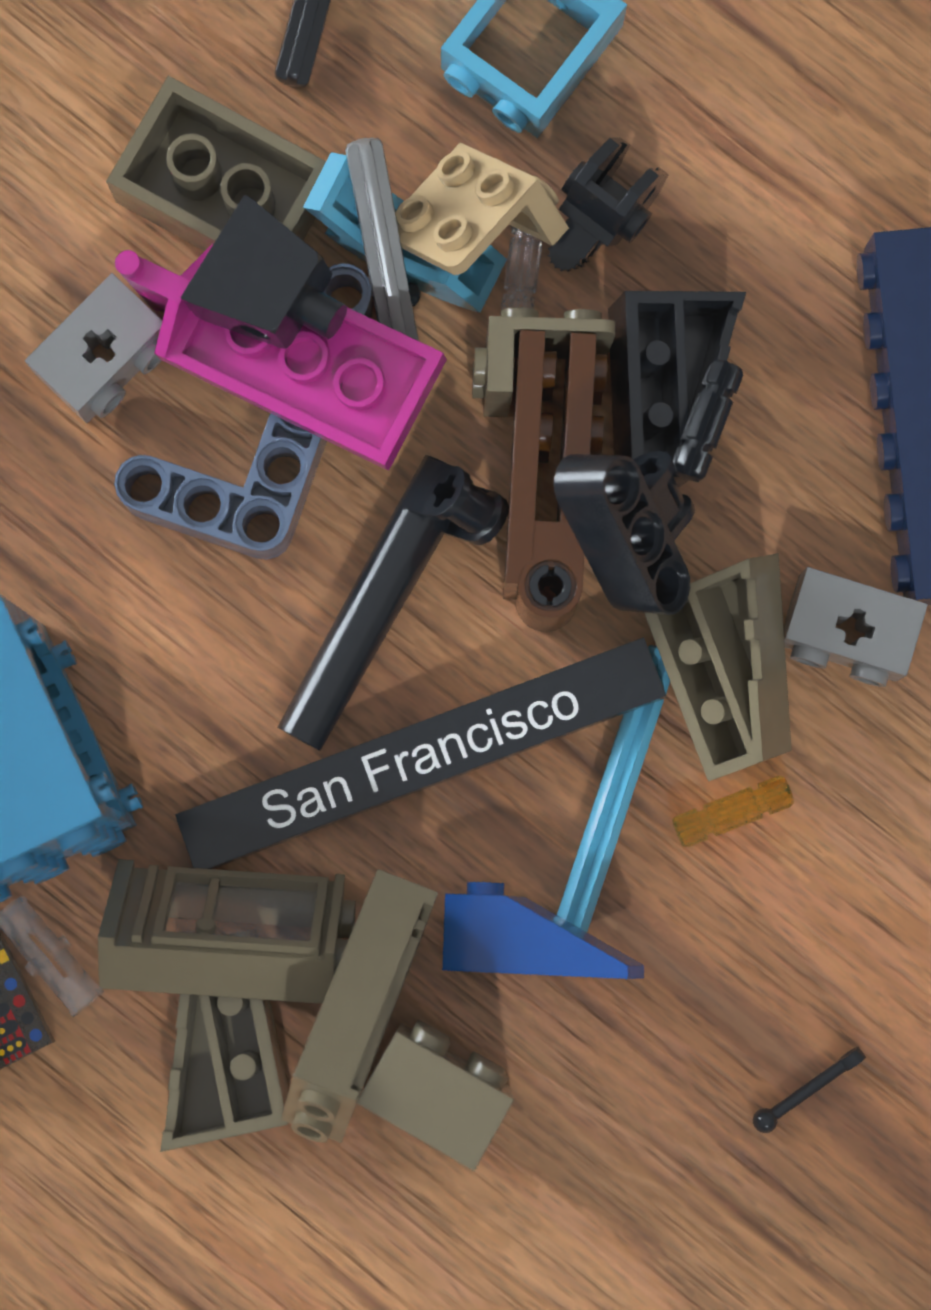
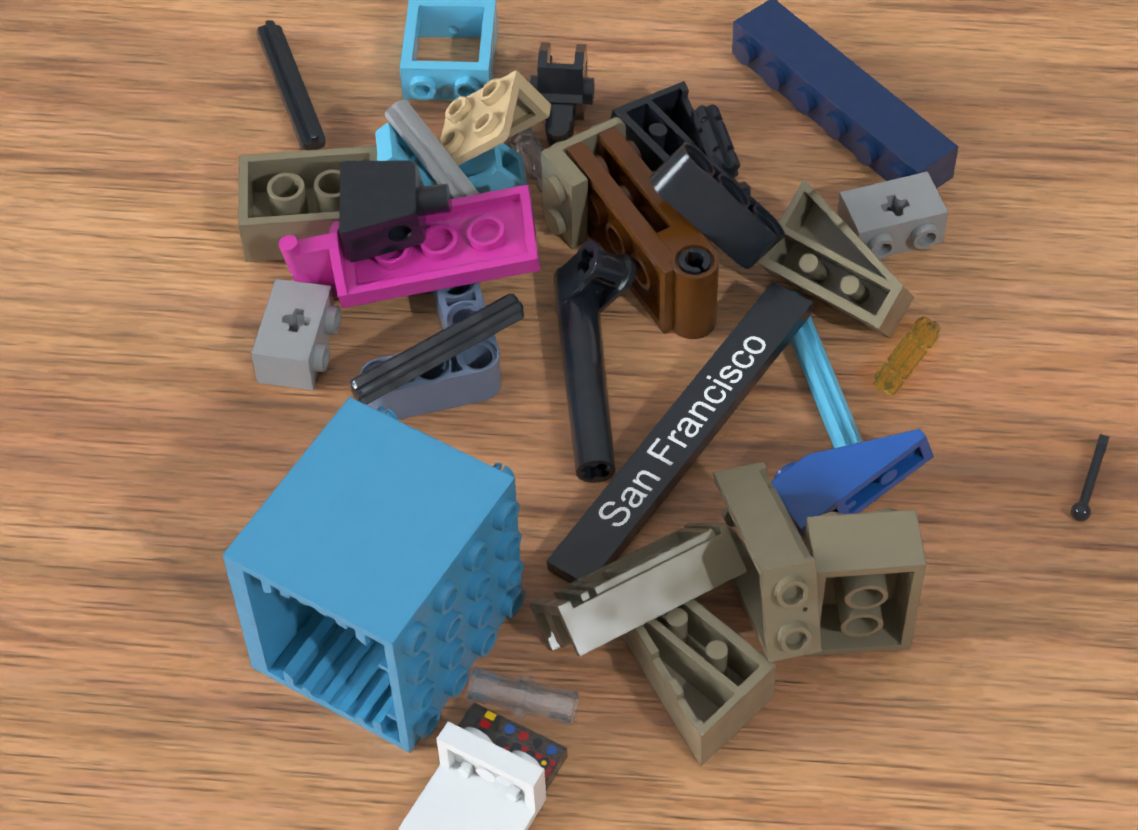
camera: 30 degrees left, 30 degrees down
none -> black axle [349,294,524,405]

